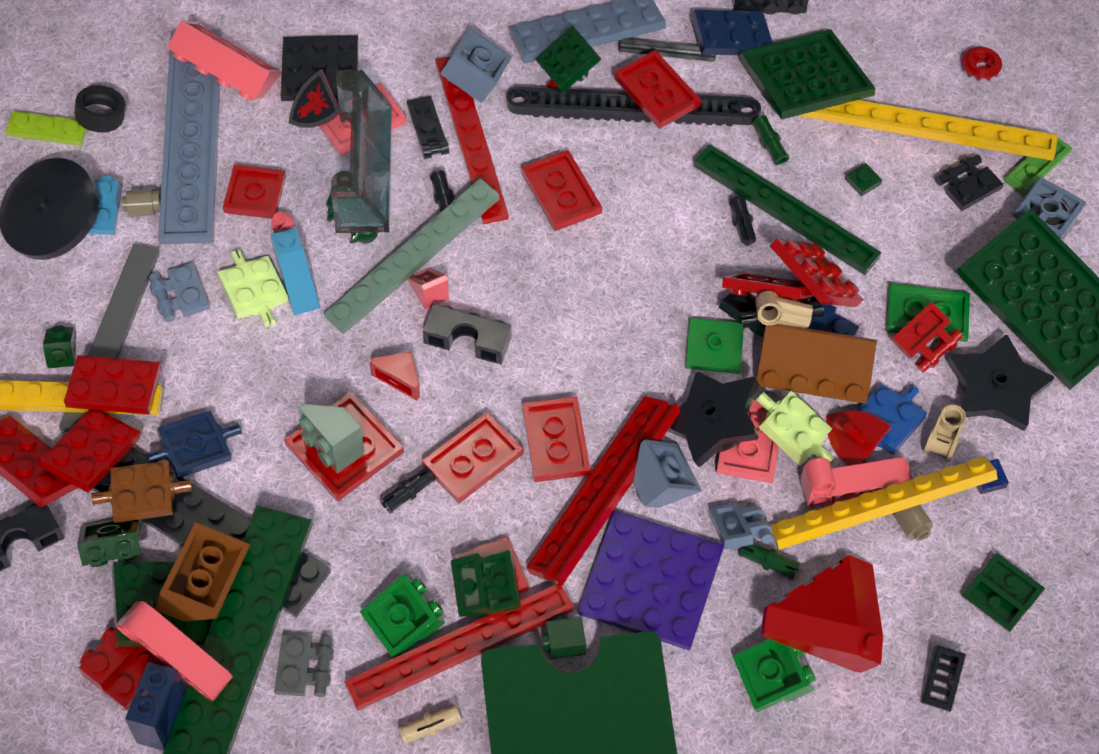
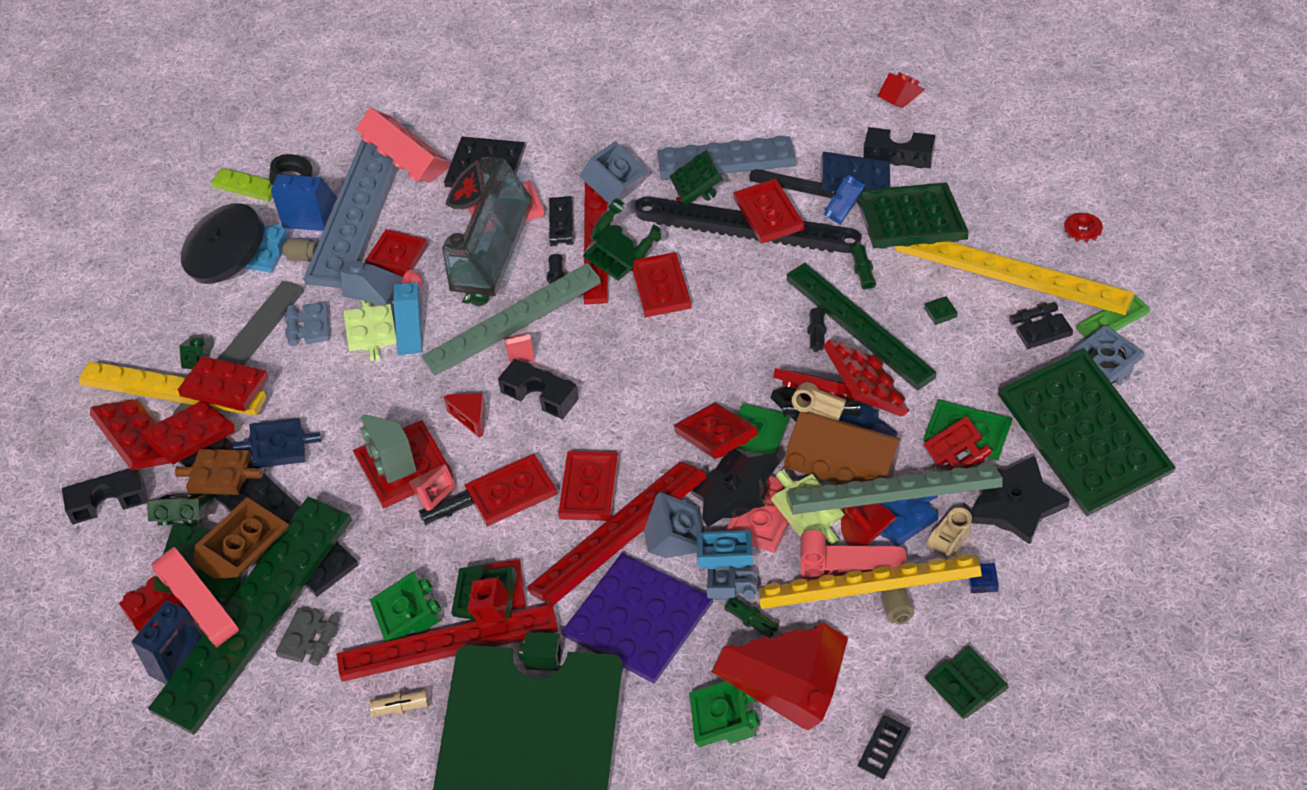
camera: 20 degrees right, 10 degrees down
none -> blue slope [271,174,337,231]
none -> sand blue slope [341,261,403,305]
none -> coral slope [409,464,456,511]
none -> red brick [468,578,509,624]
none -> dark green torso [583,198,661,281]
none -> red plate [673,402,758,459]
none -> dark azure plate [697,530,753,569]
none -> sand green plate [786,464,1003,514]
none -> blue hinge [823,175,866,225]

